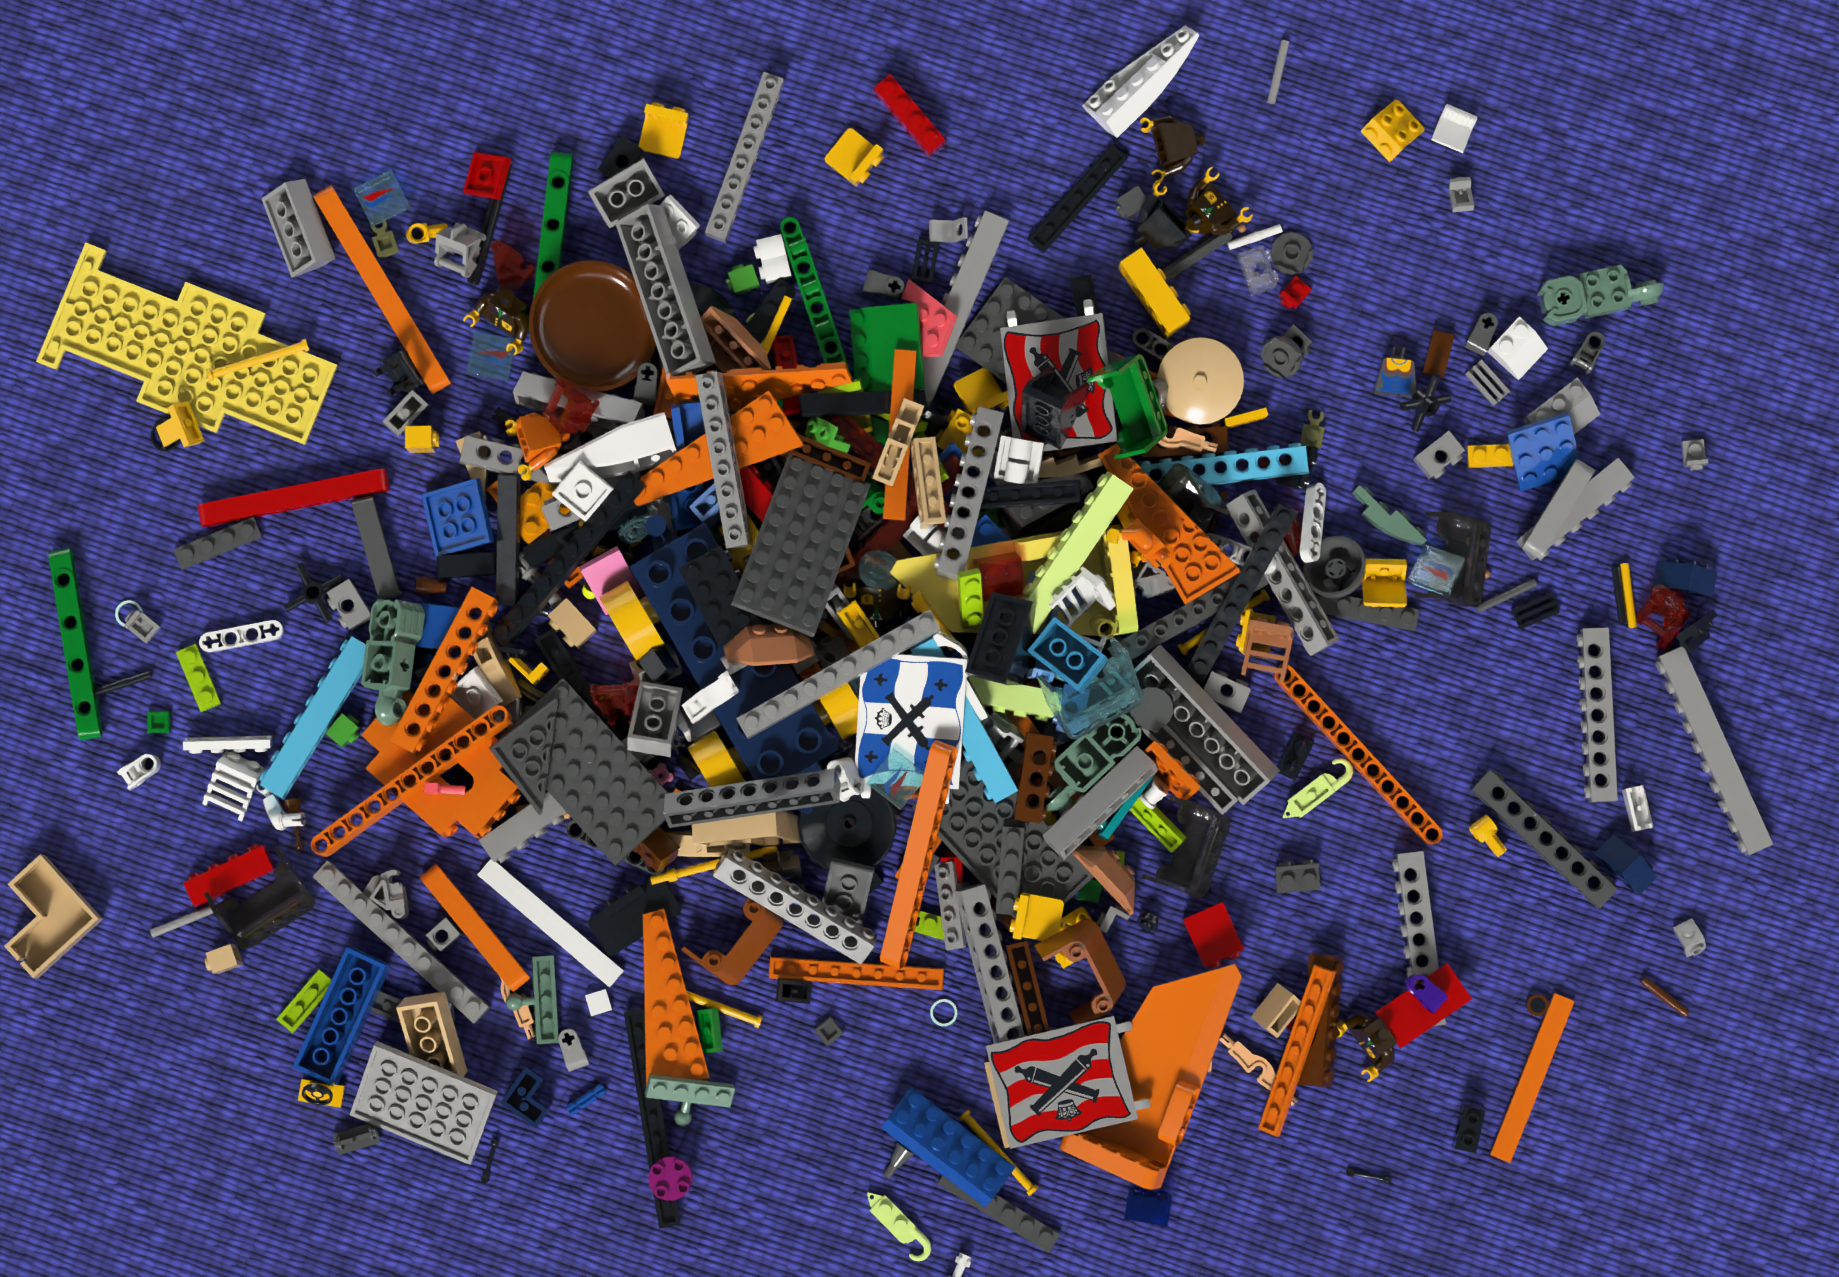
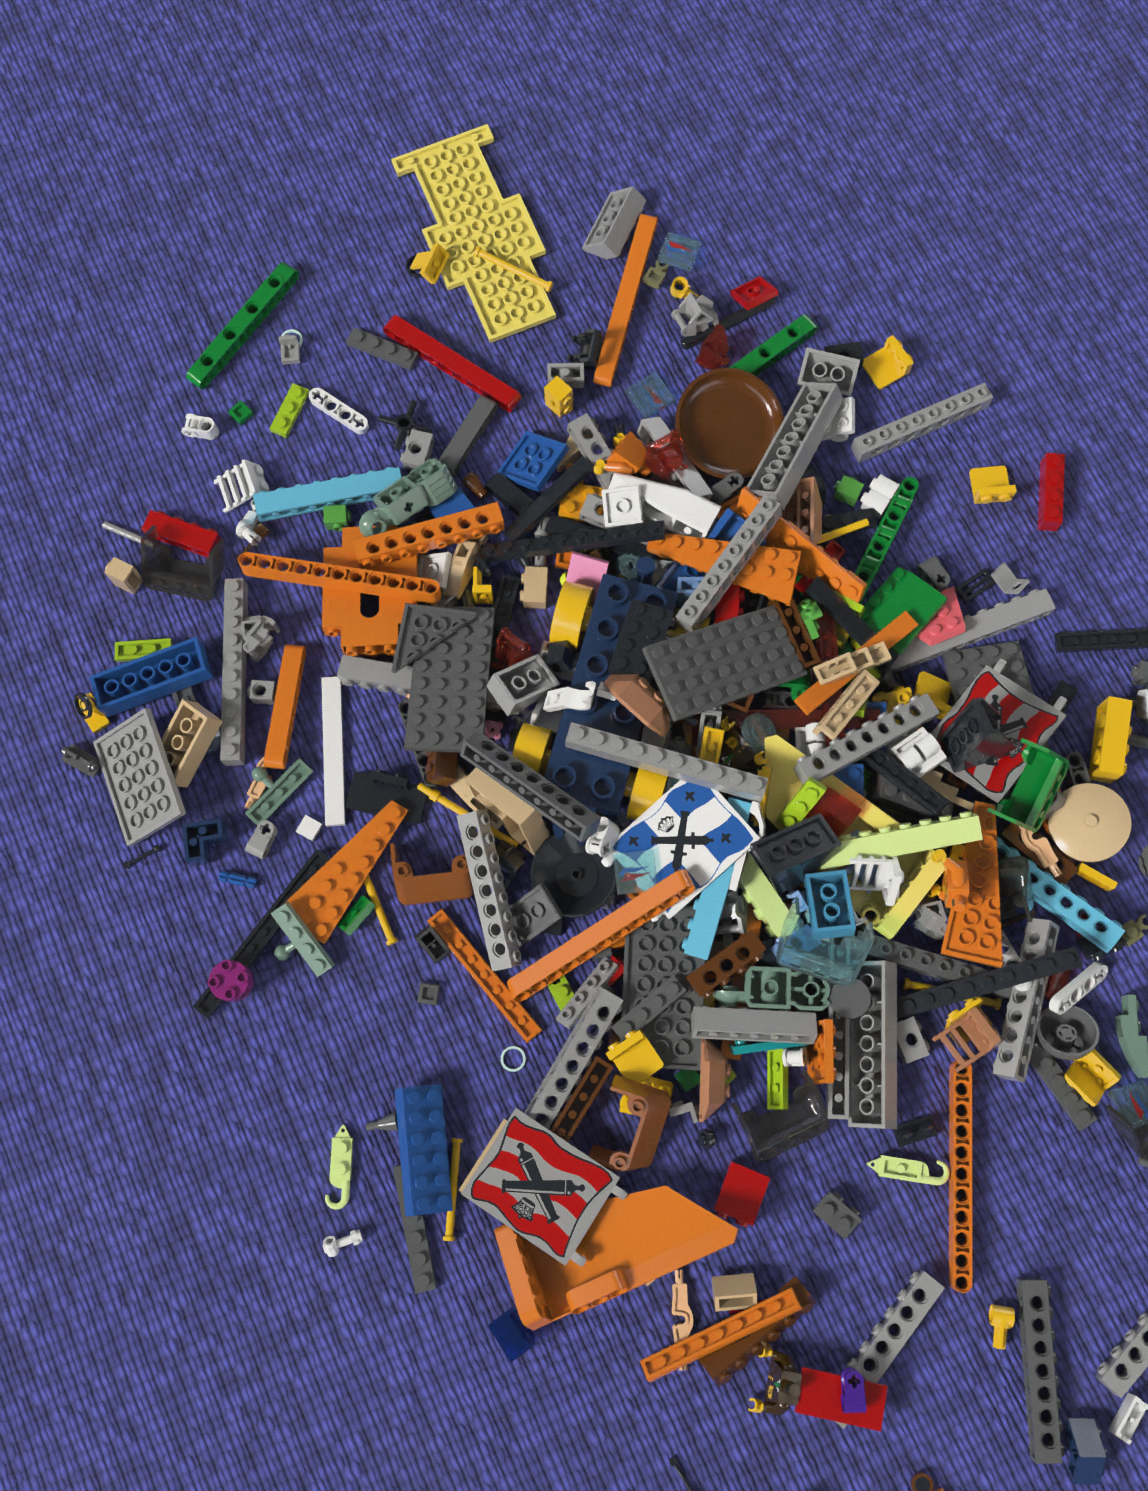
camera: 55 degrees right, 10 degrees down
tan piece [4,854,103,978] -> none
black piece [95,670,152,696] -> none
white plate [183,736,273,754] -> none
coral bar [424,783,465,795] -> none
dark brown torso [463,288,529,356] -> none

